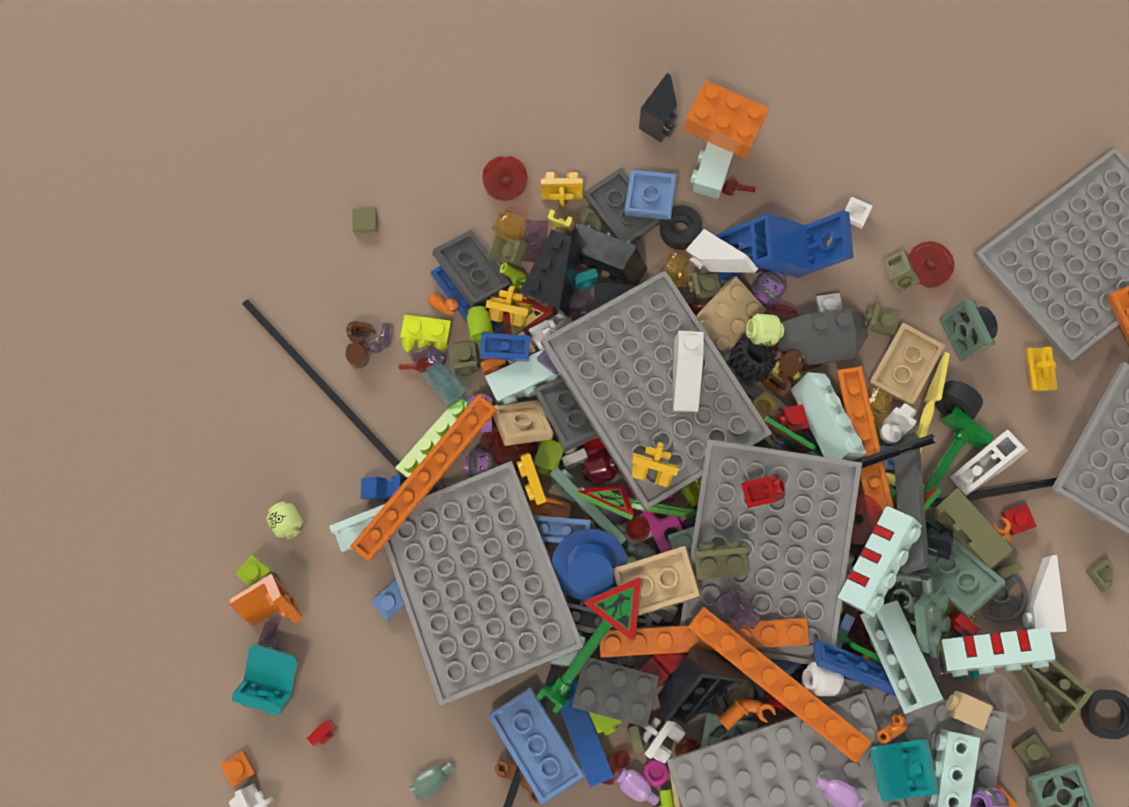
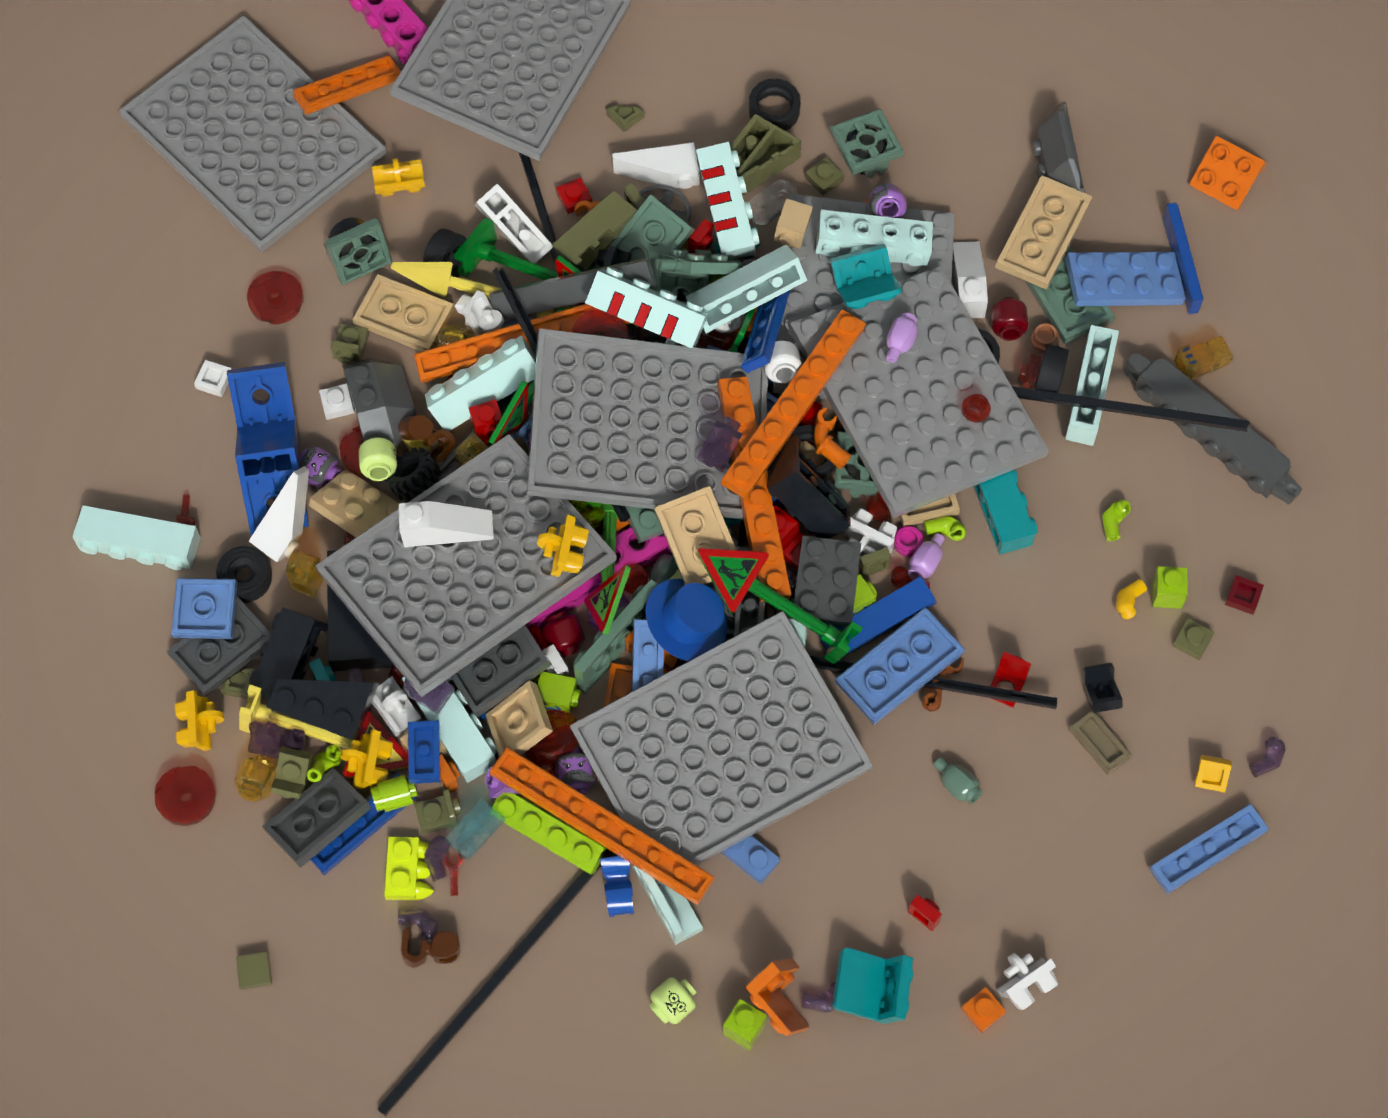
camera: 100 degrees left, 10 degrees down
orange arm [427,293,458,315] -> none
yellow plate [517,452,547,505] -> none
black slope [639,73,678,142] -> none
orange brick [684,80,770,159] -> none
olive bracket [687,273,721,302] -> none
olive bracket [693,539,749,580] -> none
red bracket [741,473,785,508] -> none
orange arm [877,714,908,744] -> none
olive bracket [882,249,920,292] -> none

